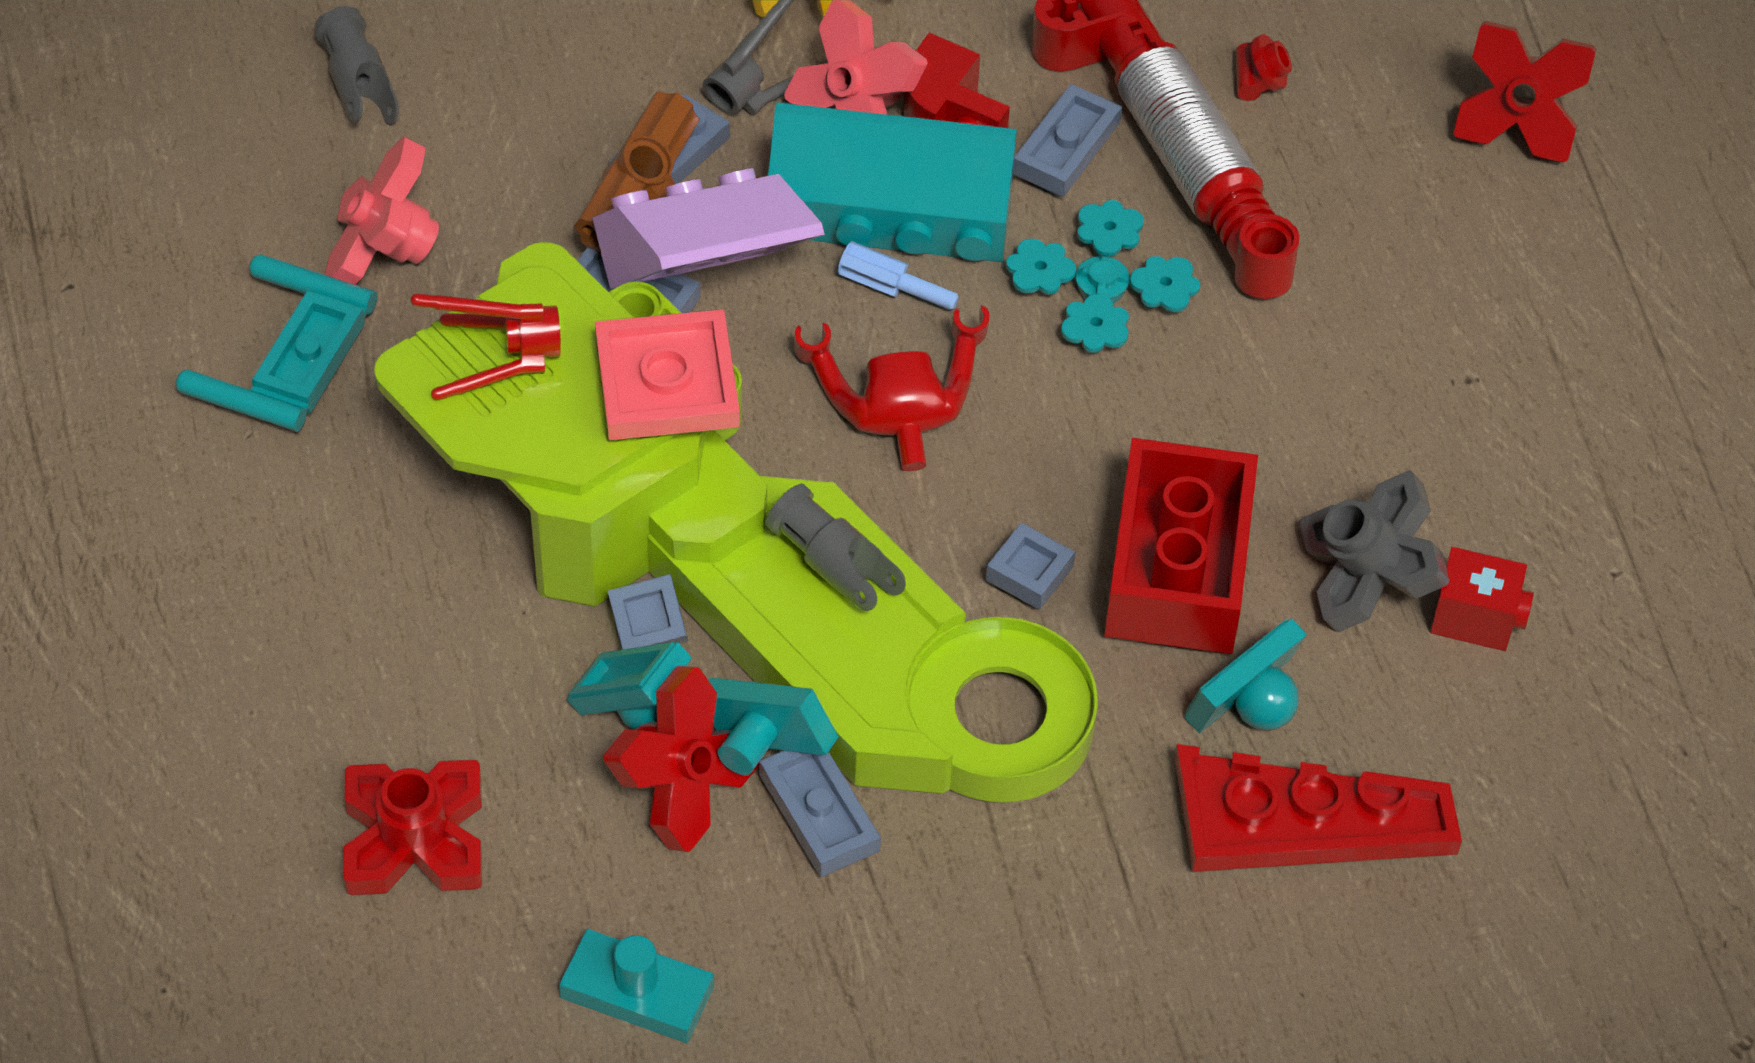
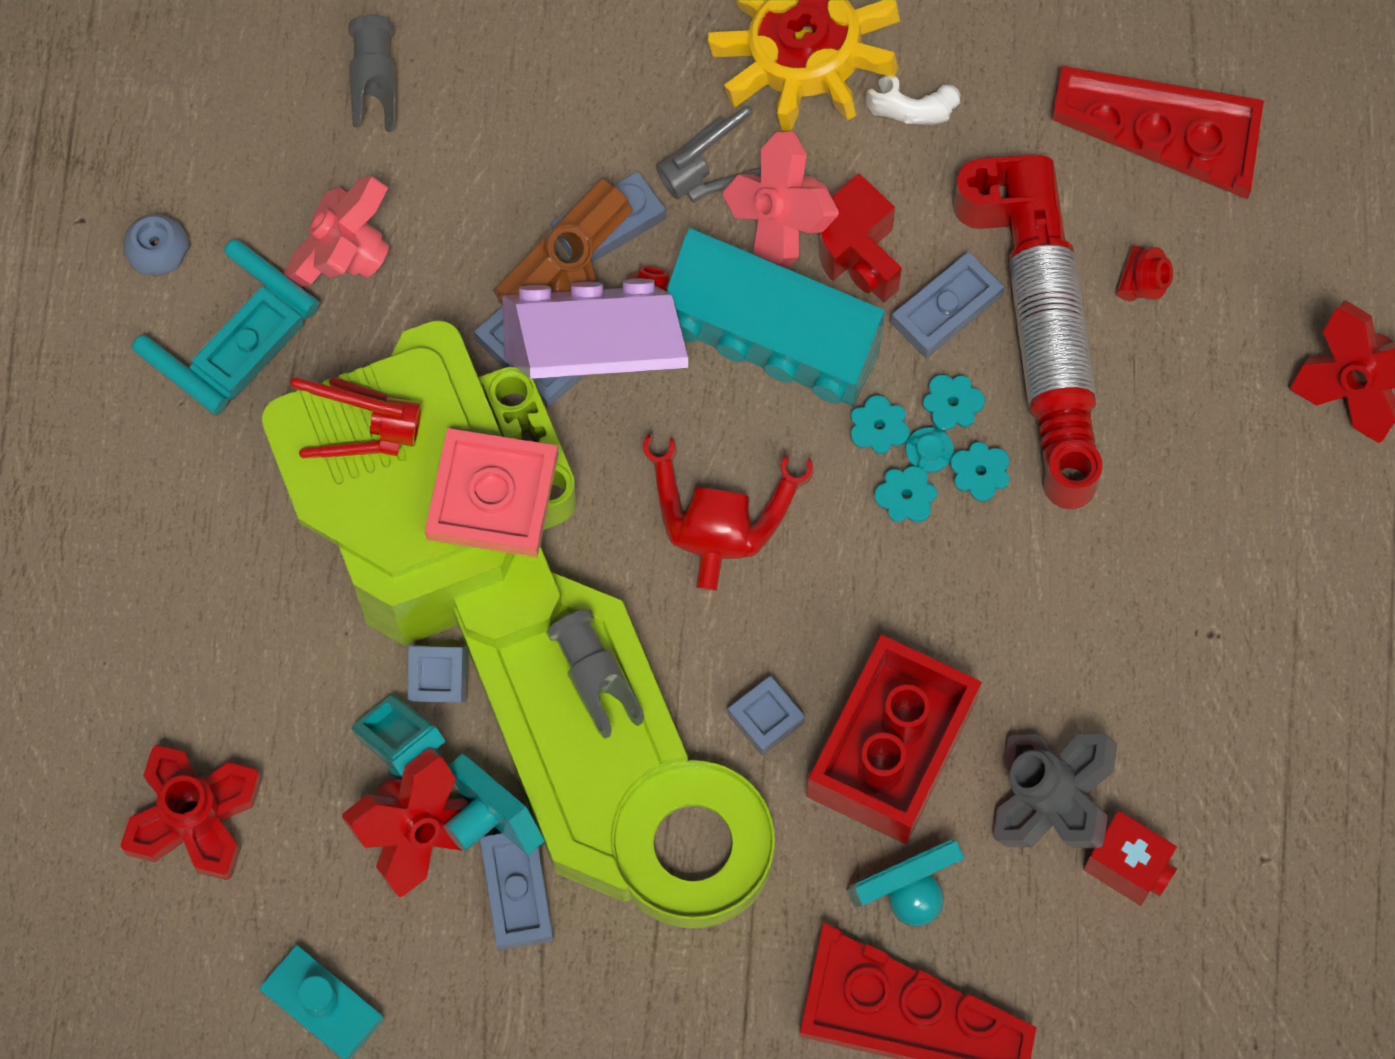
camera: 20 degrees right, 15 degrees up
light blue axle [838,241,959,310] -> none
none -> sand blue plate [123,214,189,276]

